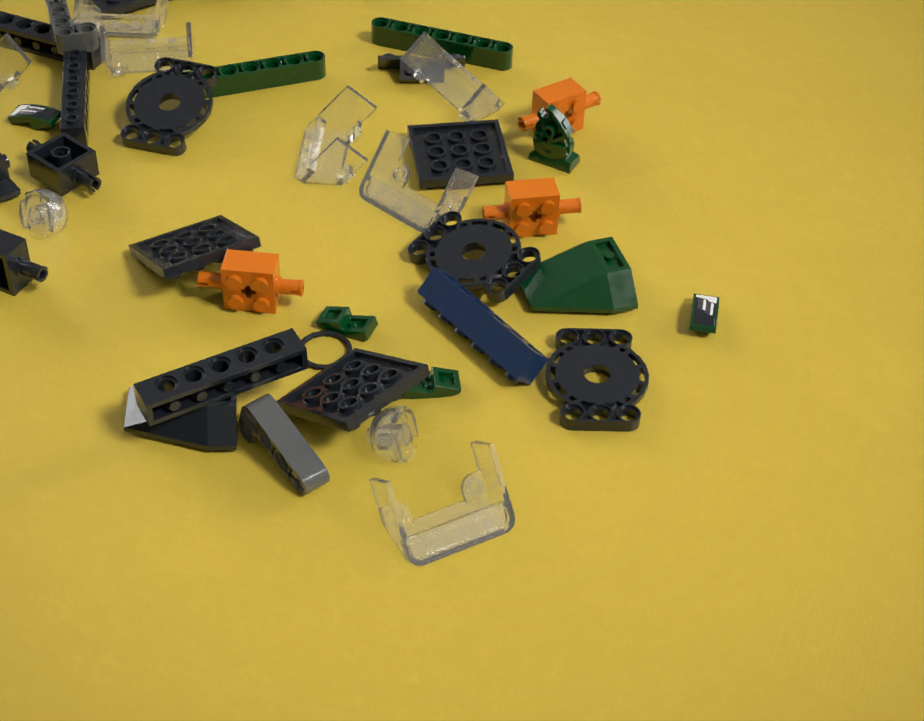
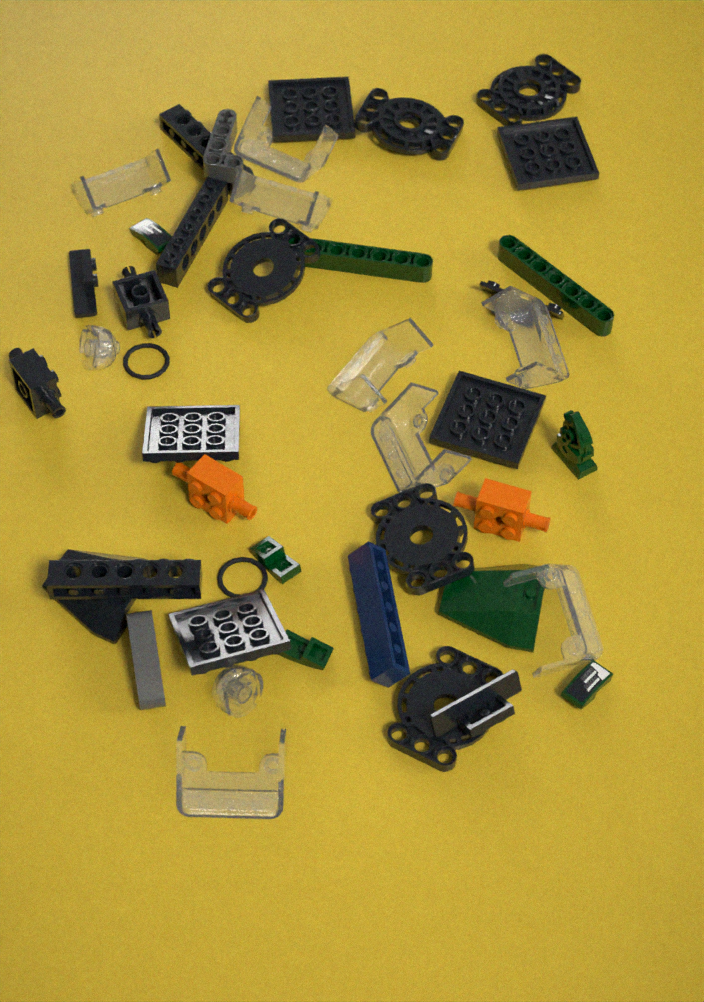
camera: 30 degrees right, 10 degrees up
orange brick [518,78,601,133] -> none
none -> black piece [123,343,170,380]
none -> black bracket [429,669,522,738]
none -> clear windscreen [503,564,603,678]

